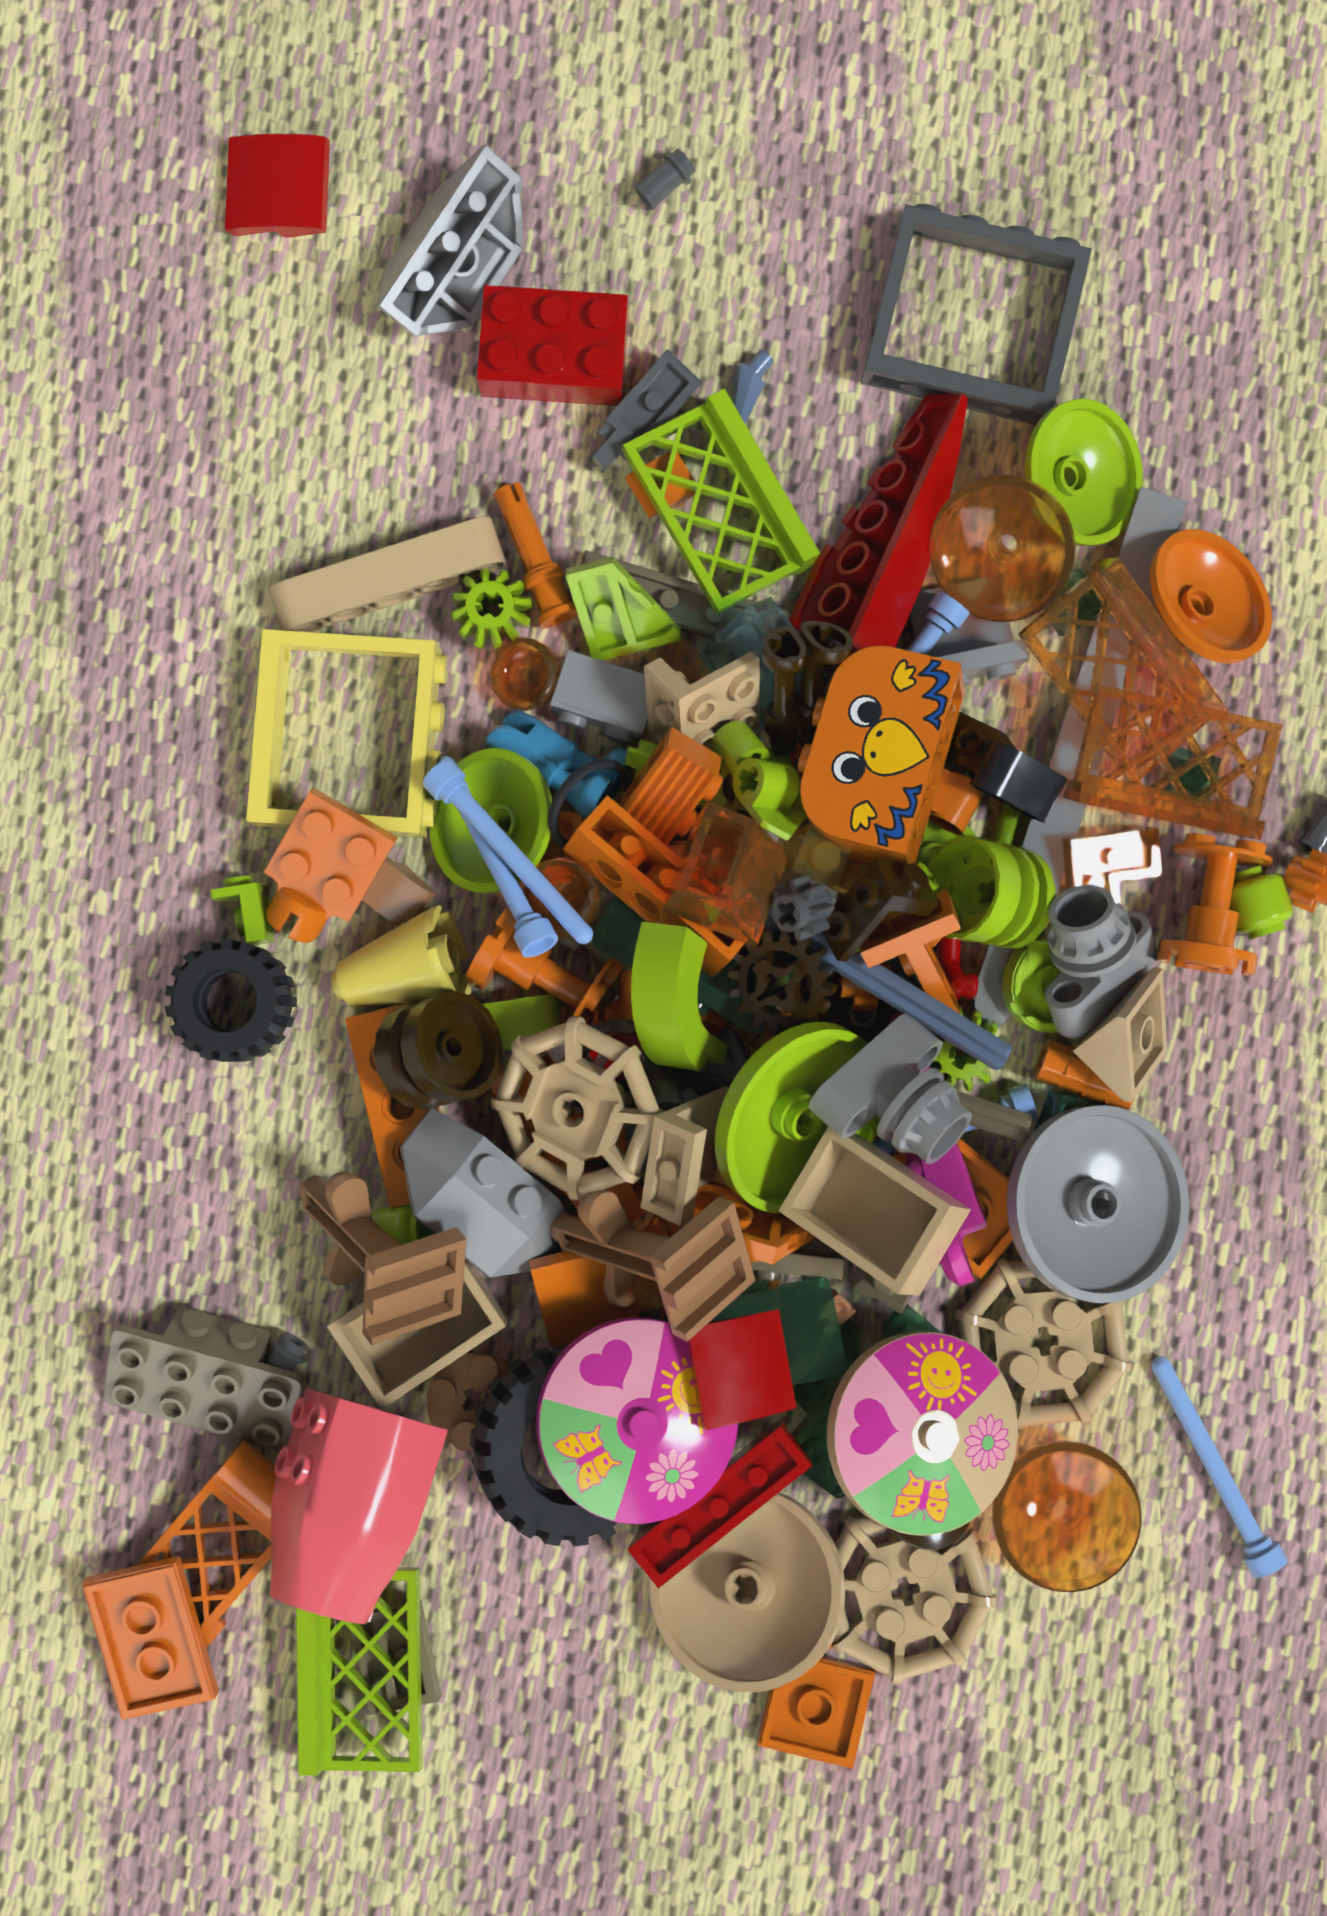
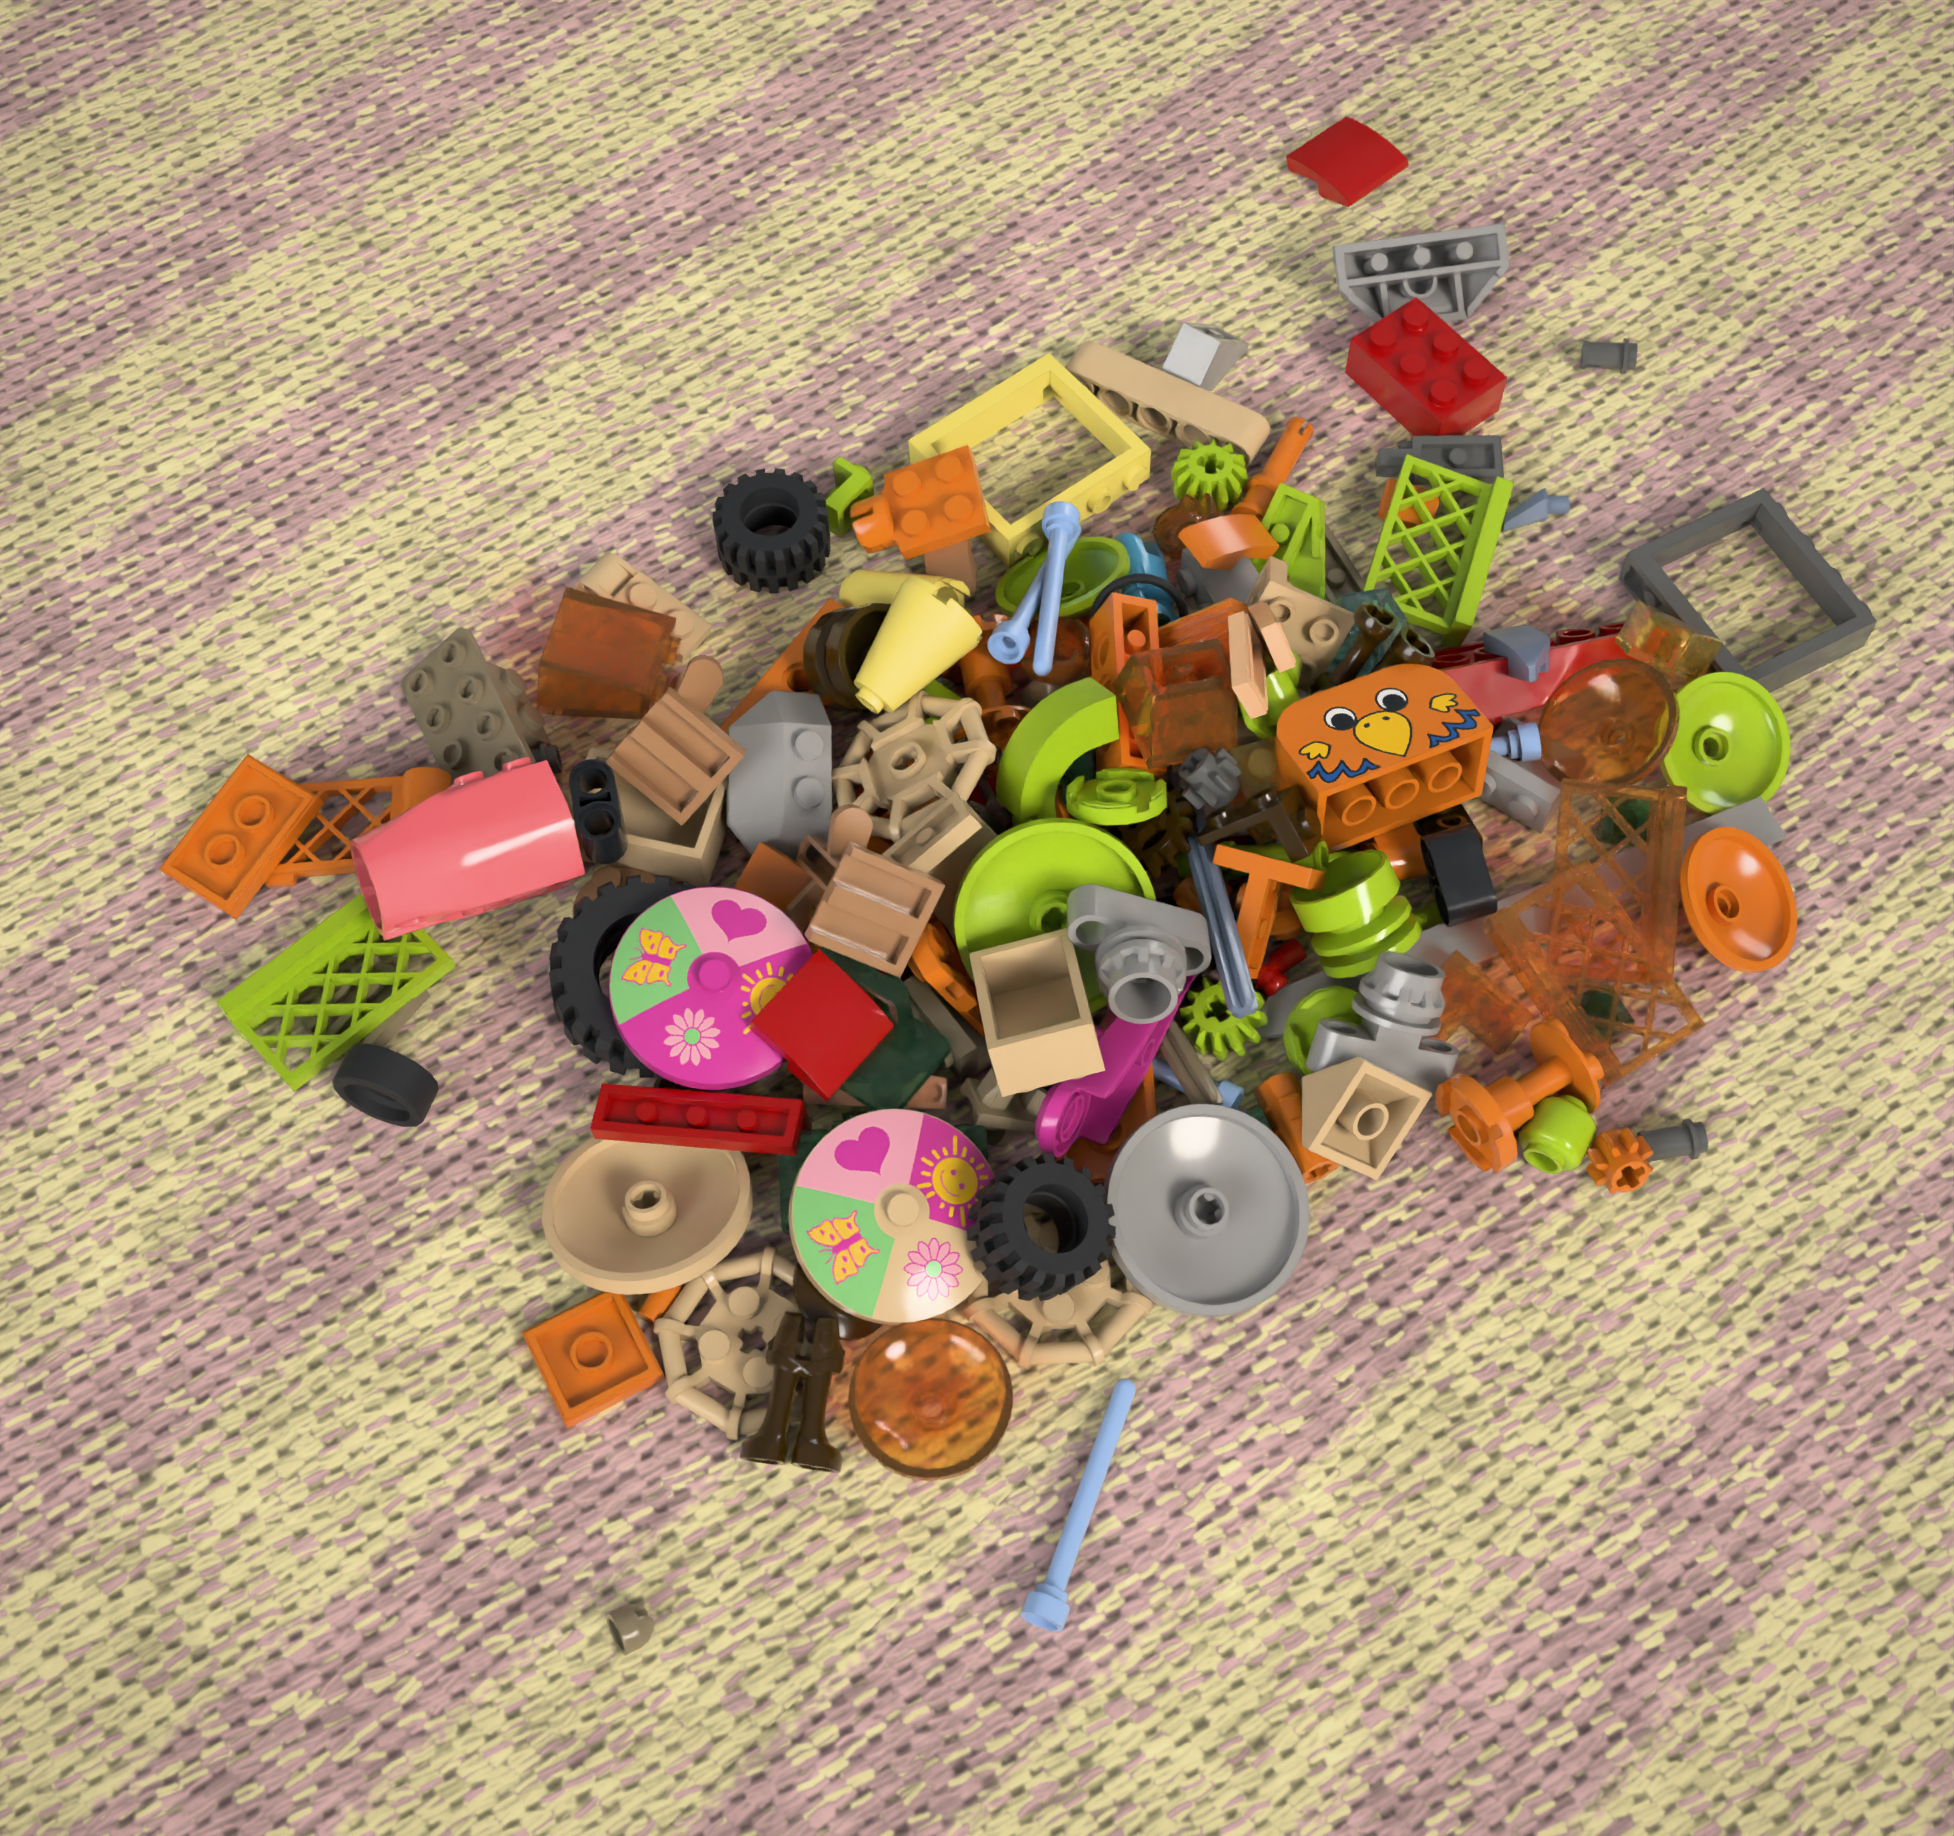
camera: 45 degrees right, 25 degrees down
none -> black tyre [332,1043,439,1127]
none -> clear orange slope [536,587,682,720]
none -> black beam [569,759,628,864]
none -> tan plate [575,552,712,664]
none -> dark tan hinge [606,1604,654,1656]
none -> dark brown piece [740,1311,845,1473]
none -> light yellow cone [854,575,983,714]
none -> black tyre [967,1154,1116,1301]
none -> lime tile [1066,768,1167,825]
none -> slope [1161,322,1250,391]
none -> orange slope [1178,514,1280,571]
none -> light nougat tile [1228,611,1268,719]
none -> light nougat tile [1247,600,1296,673]
none -> sand blue slope [1483,624,1550,683]
none -> clear yellow slope [1614,600,1723,682]

